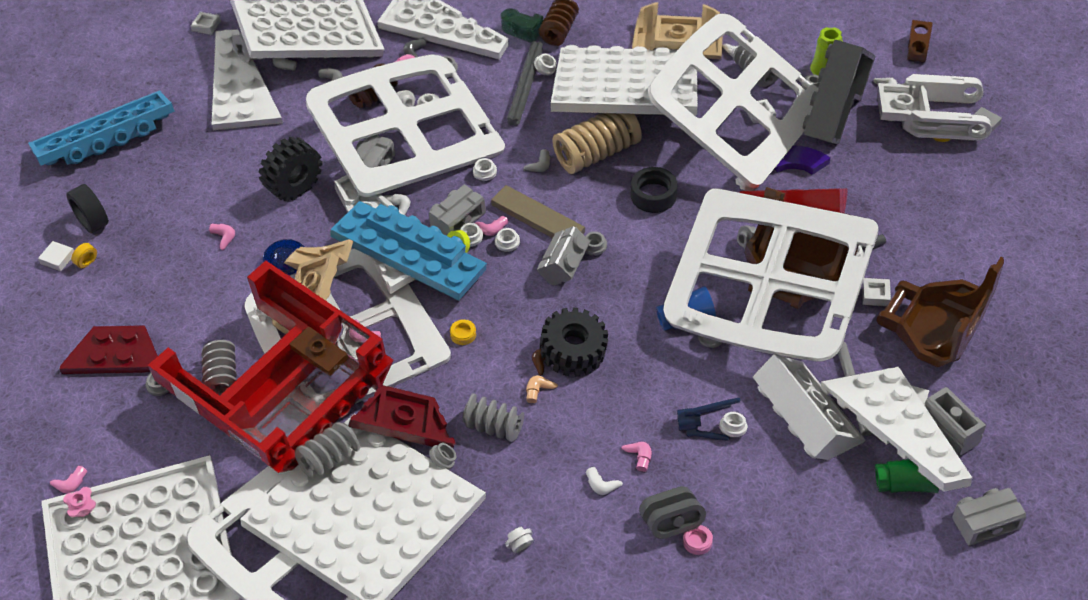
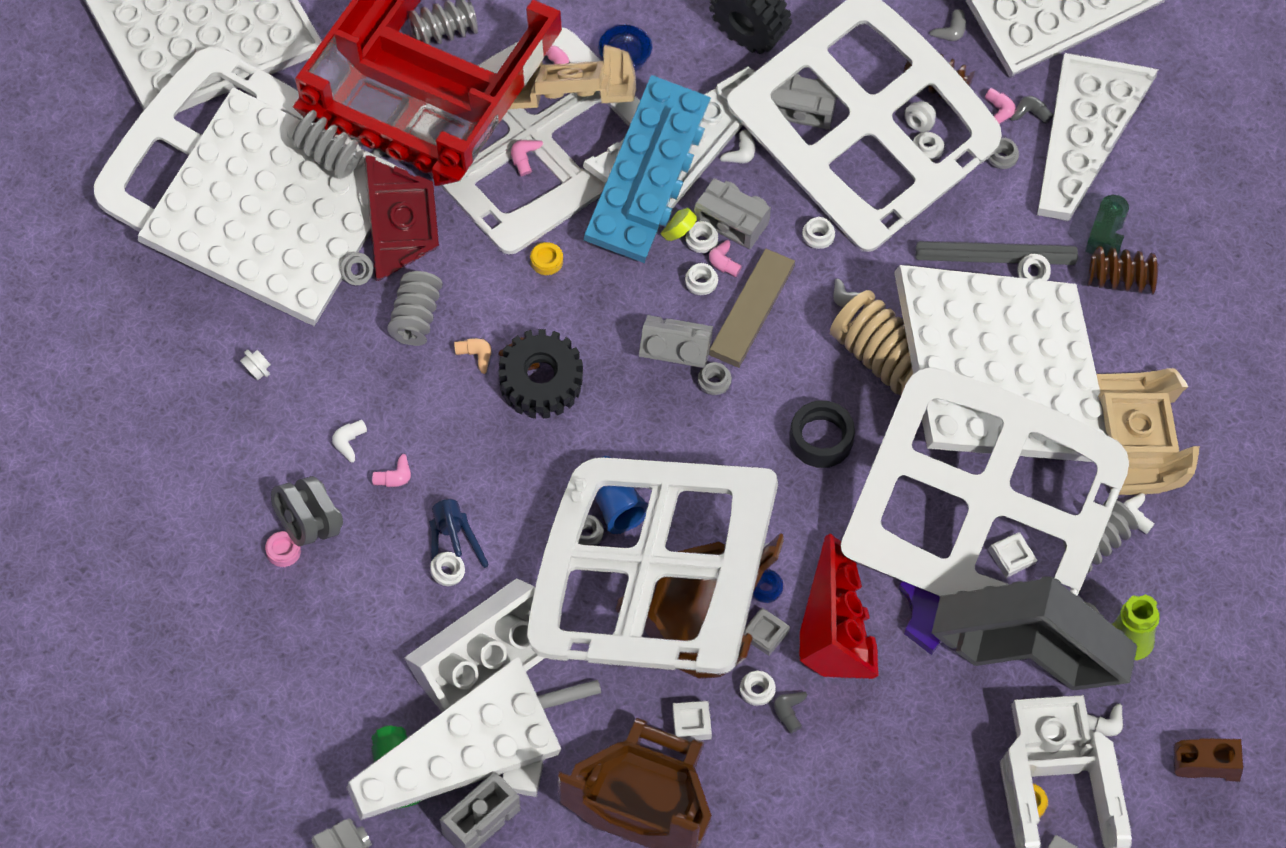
camera: 75 degrees right, 10 degrees up
reddish brown plate [290,326,349,377] -> none

